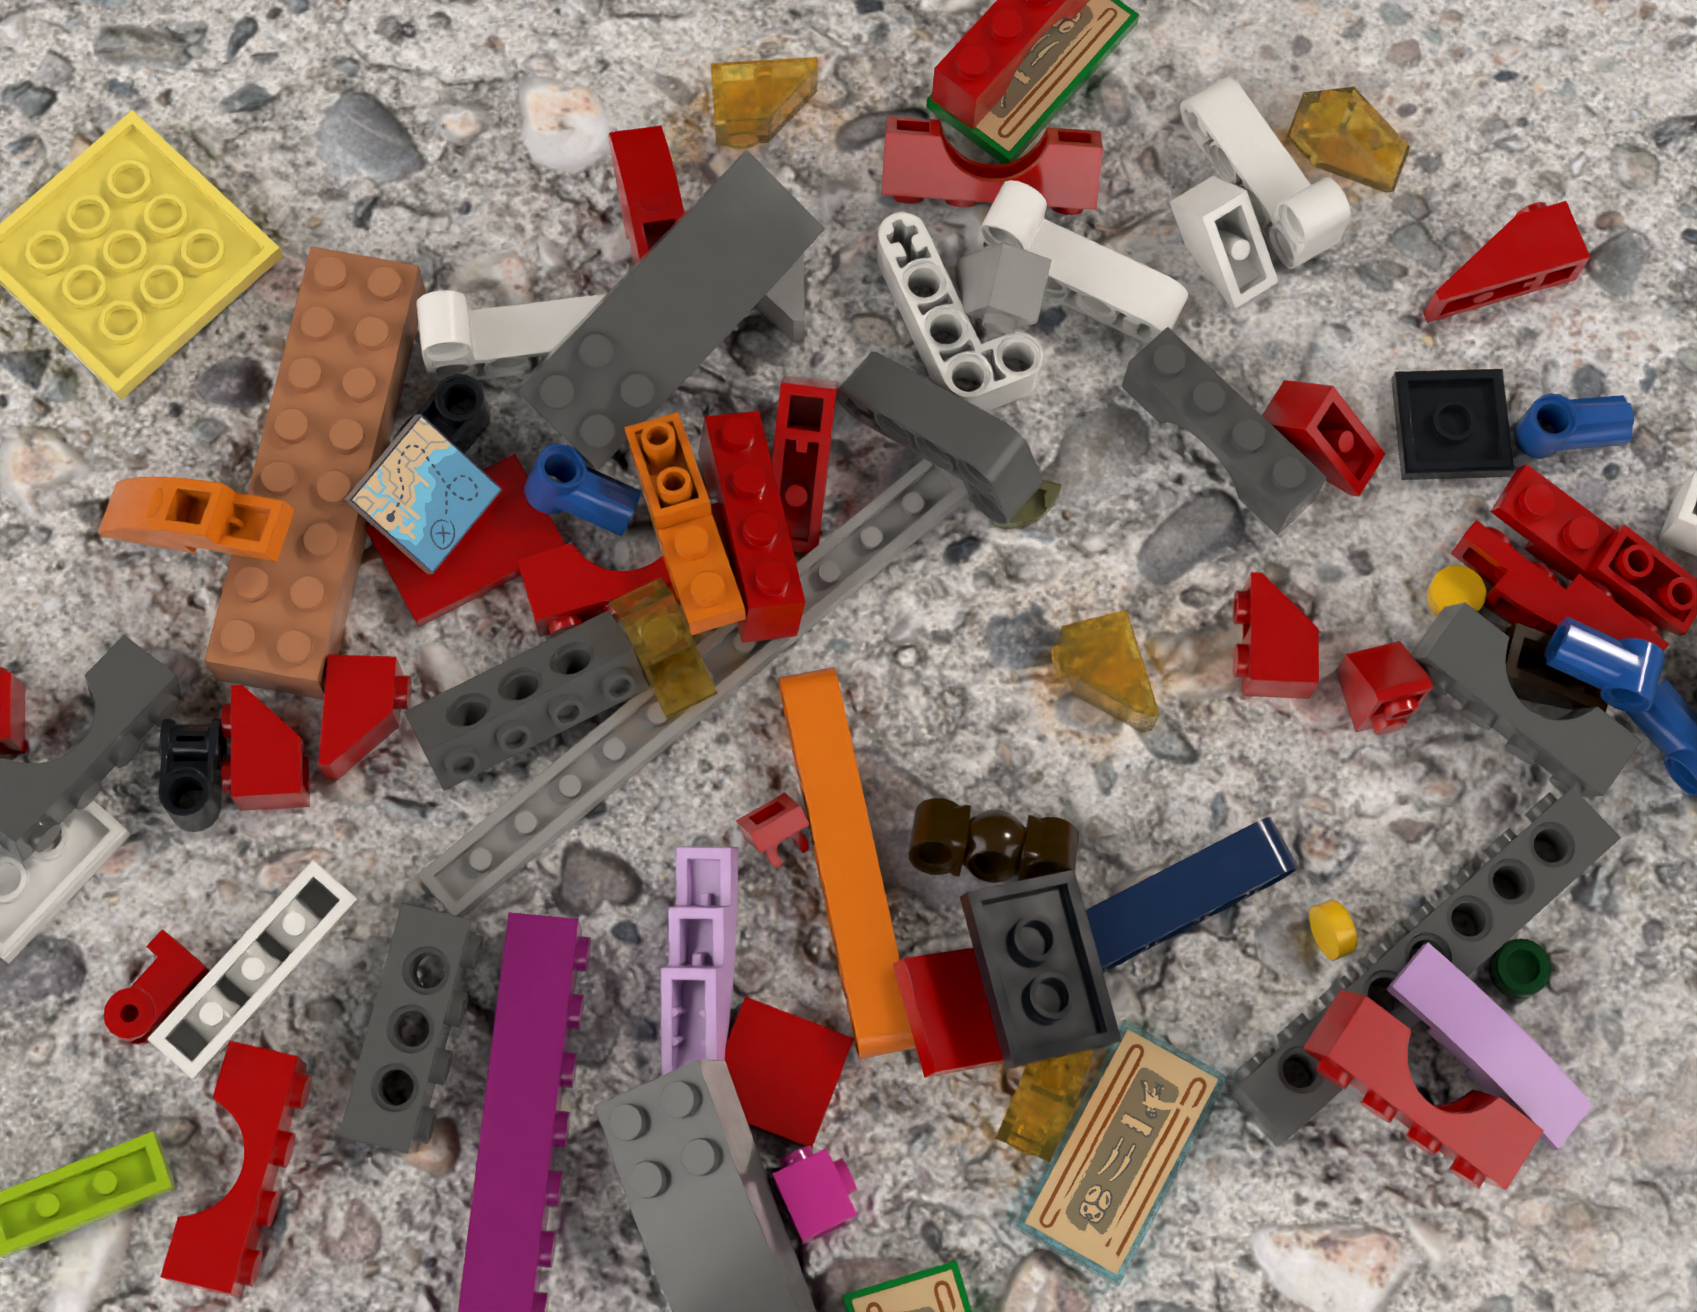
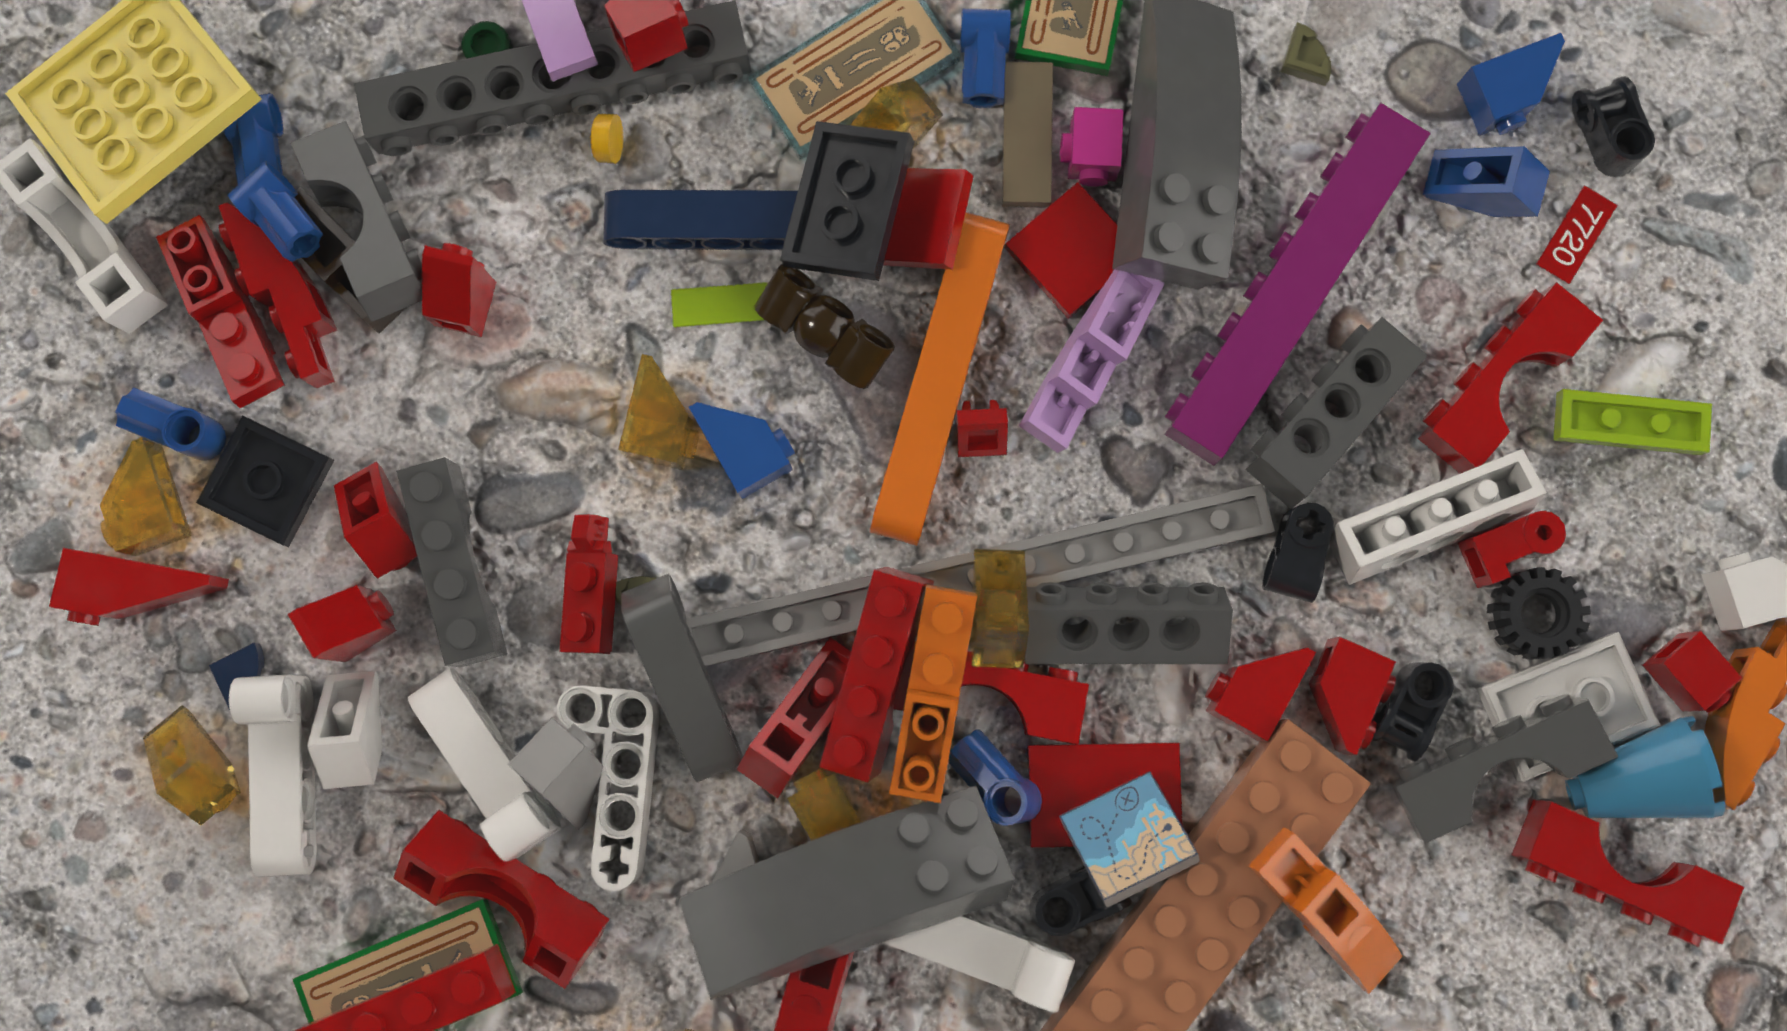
camera: 145 degrees left, 10 degrees up
red slope [1233,572,1319,699] -> none
yellow tile [1427,565,1486,616] -> none
none -> clear yellow slope [100,437,192,556]
none -> dark blue tile [209,643,265,710]
none -> red slope [287,585,397,662]
none -> red hinge [559,514,618,654]
none -> lime sticker [671,282,767,327]
none -> blue slope [689,402,795,499]
none -> clear yellow slope [787,768,863,841]
none -> blue piece [960,8,1011,108]
none -> dark tan tile [1002,62,1053,208]
none -> black piece [1262,502,1334,603]
none -> black tyre [1487,567,1591,660]

